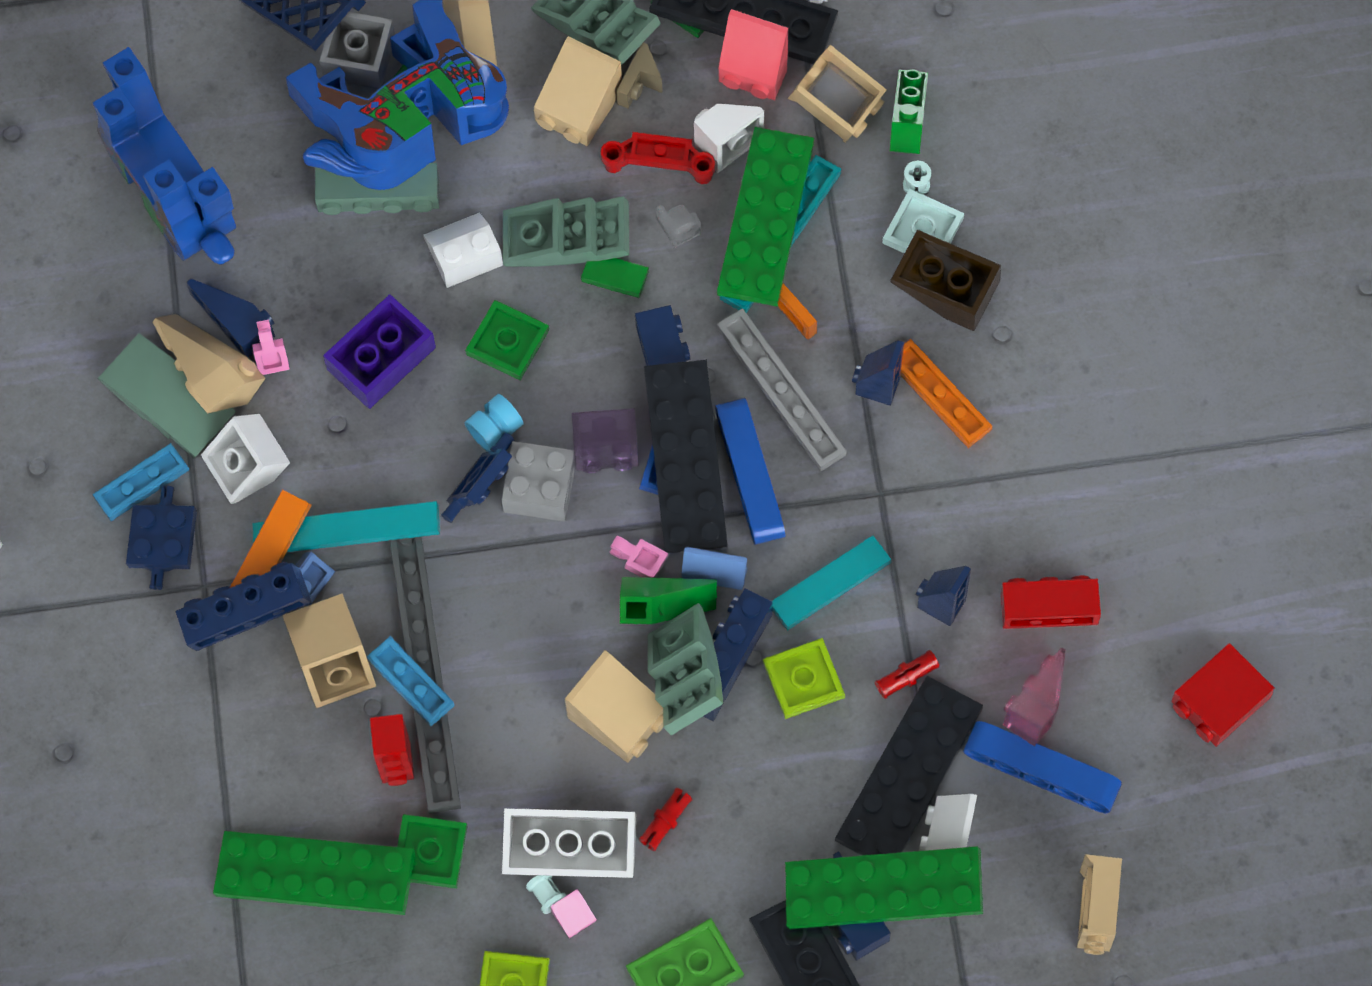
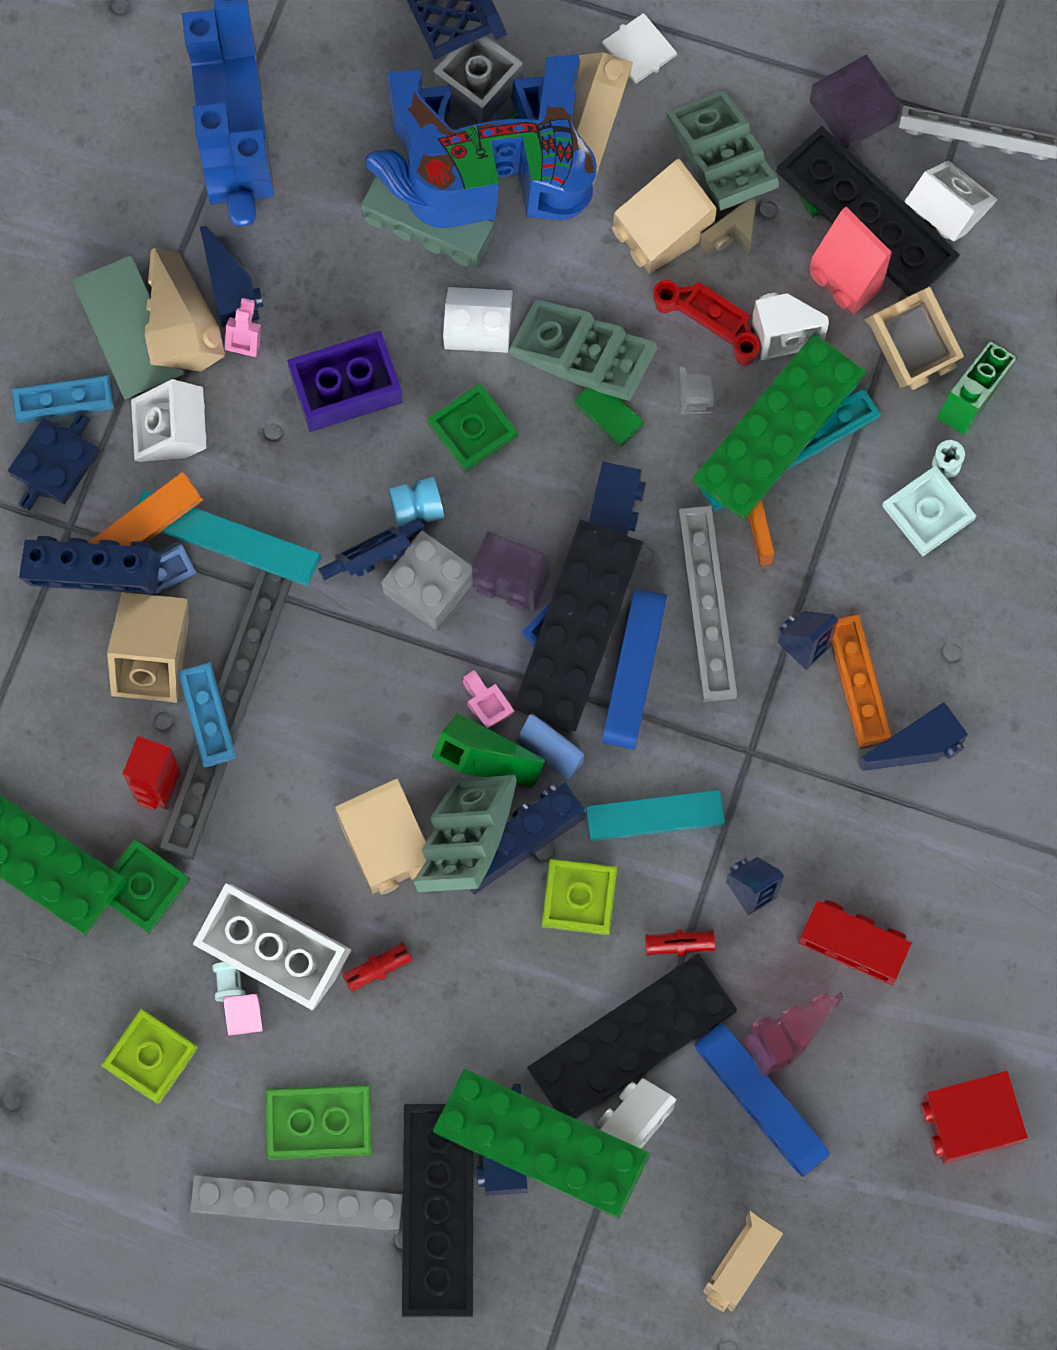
camera: 25 degrees right, 5 degrees up
dark brown slope [891,230,1001,331] -> none
none -> dark blue slope [859,702,968,771]

